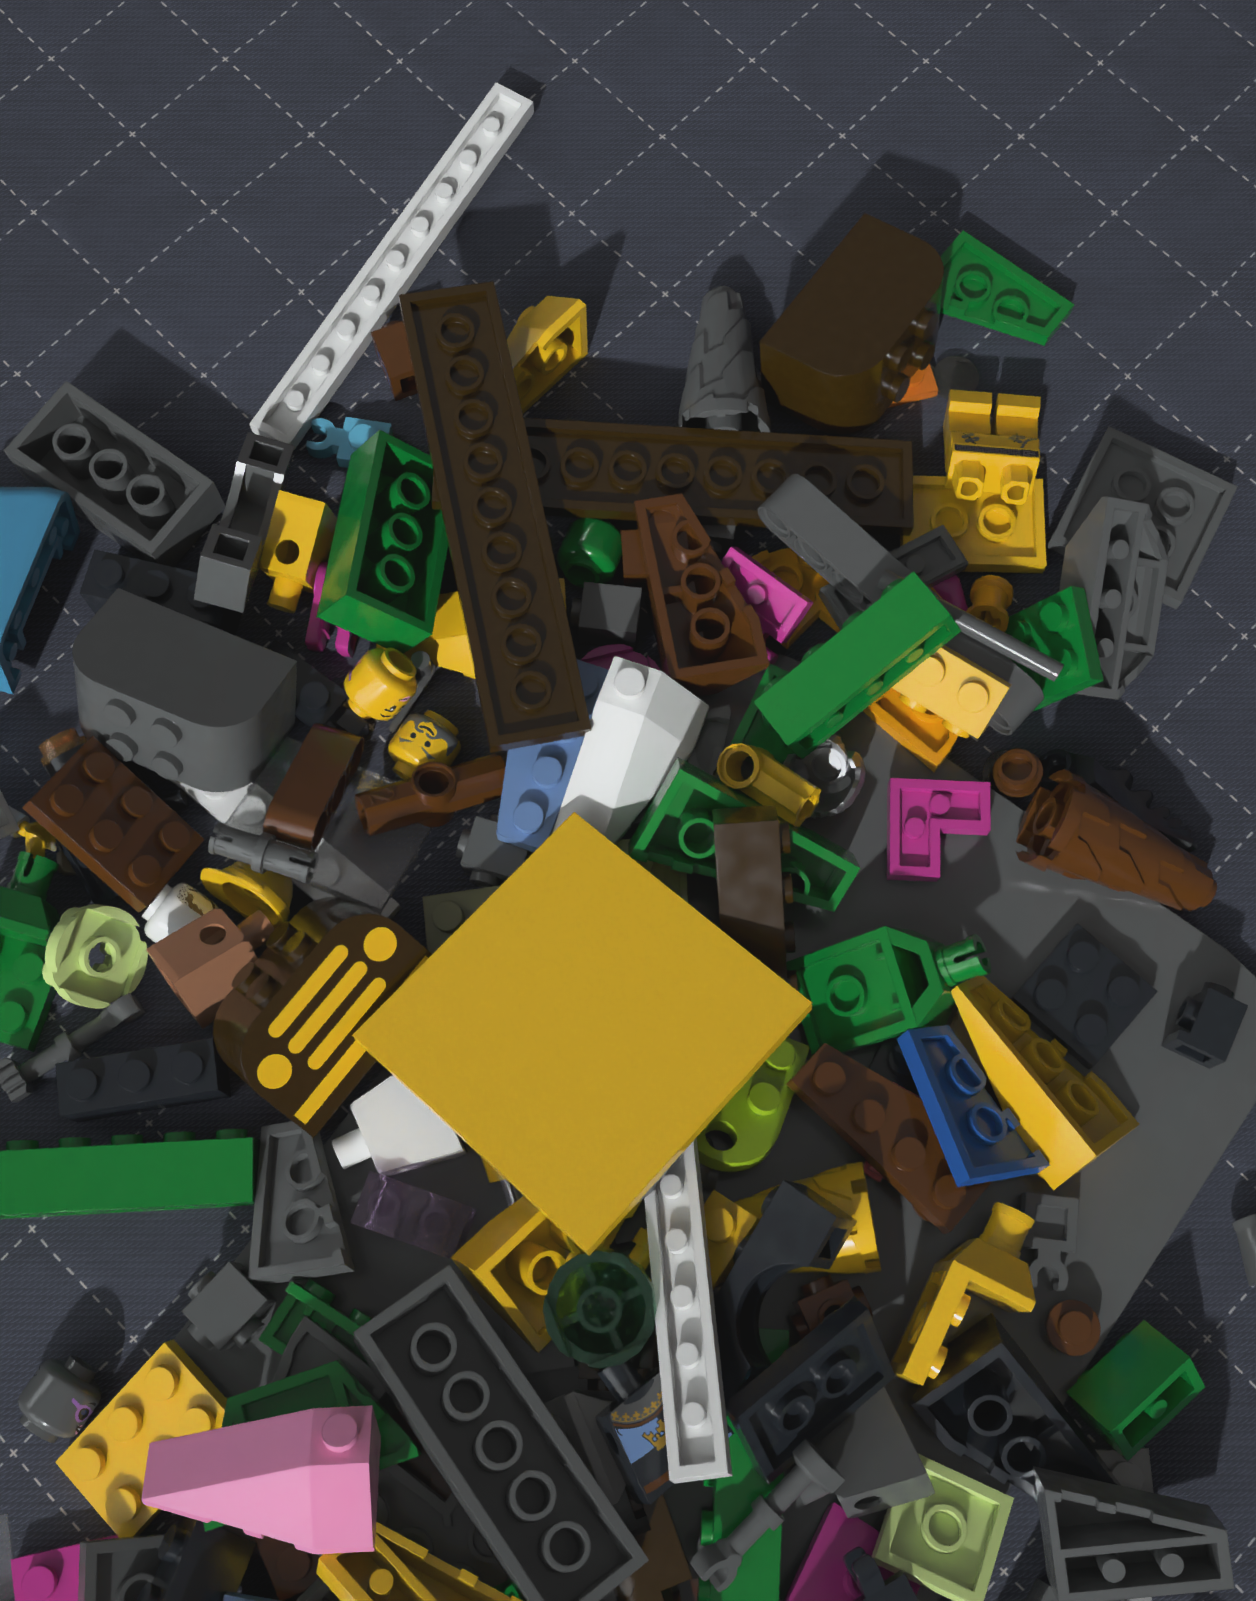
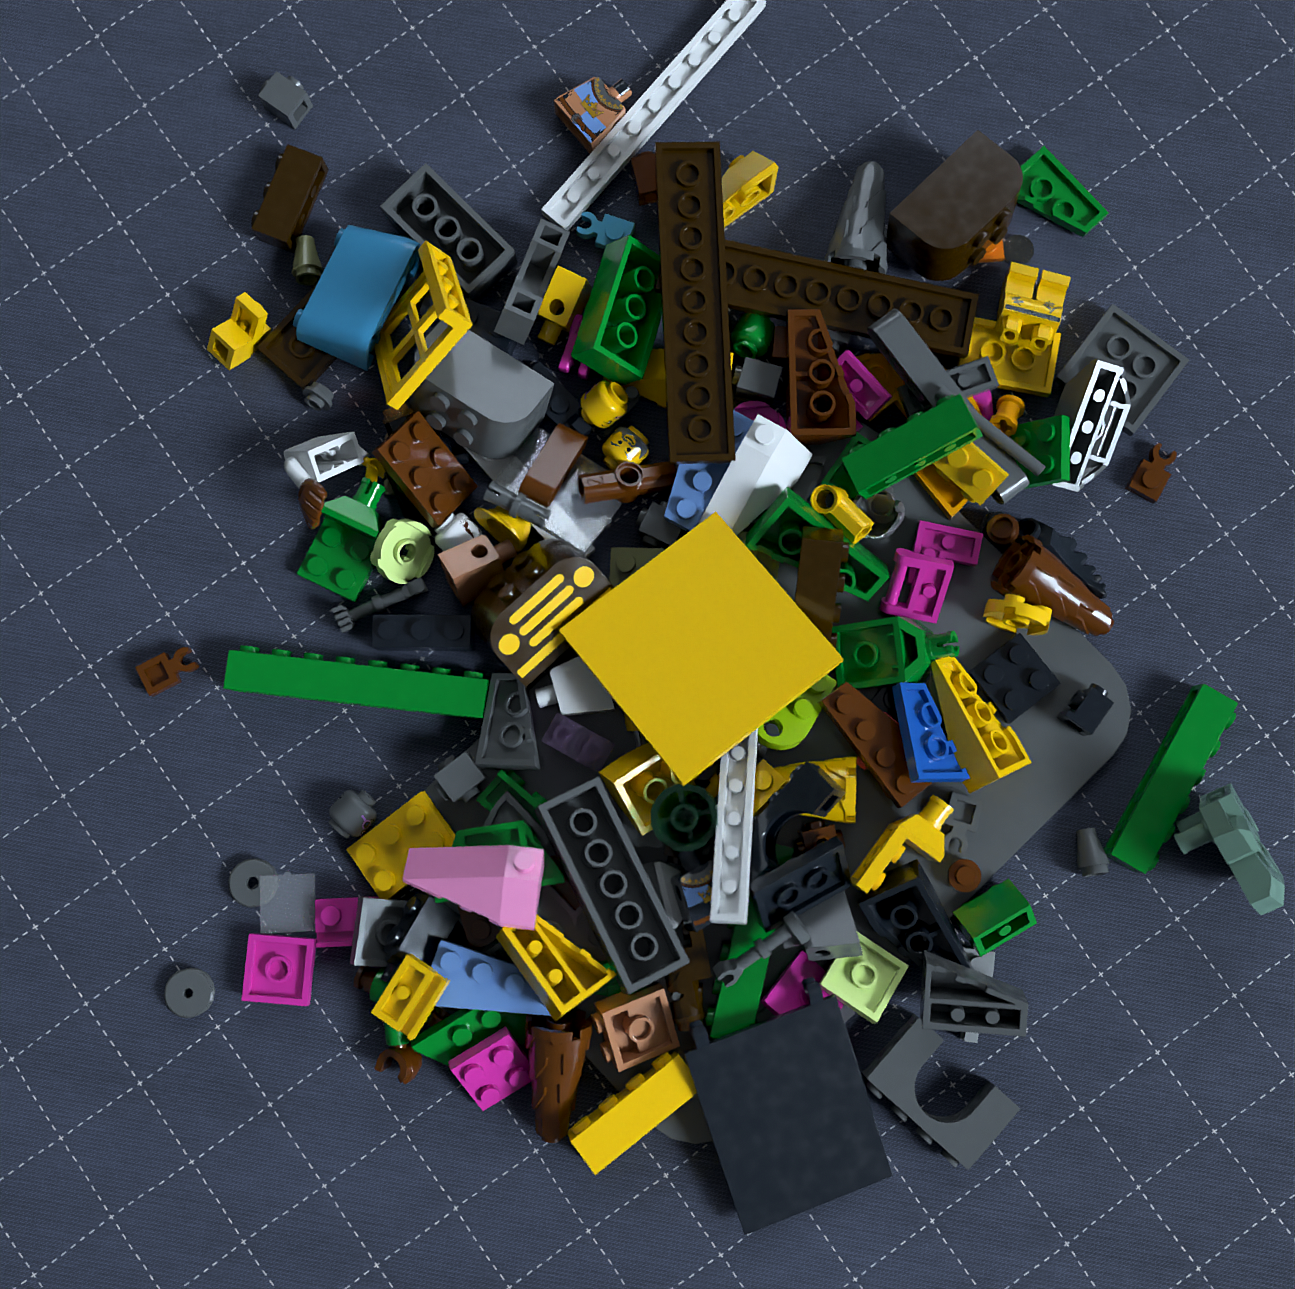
camera: 10 degrees right, 10 degrees up
none -> yellow window [374,240,472,410]
none -> torso [554,77,632,154]
none -> dark pink plate [879,548,955,623]
none -> yellow plate [983,594,1052,635]
none -> reddish brown plate [1125,443,1177,504]

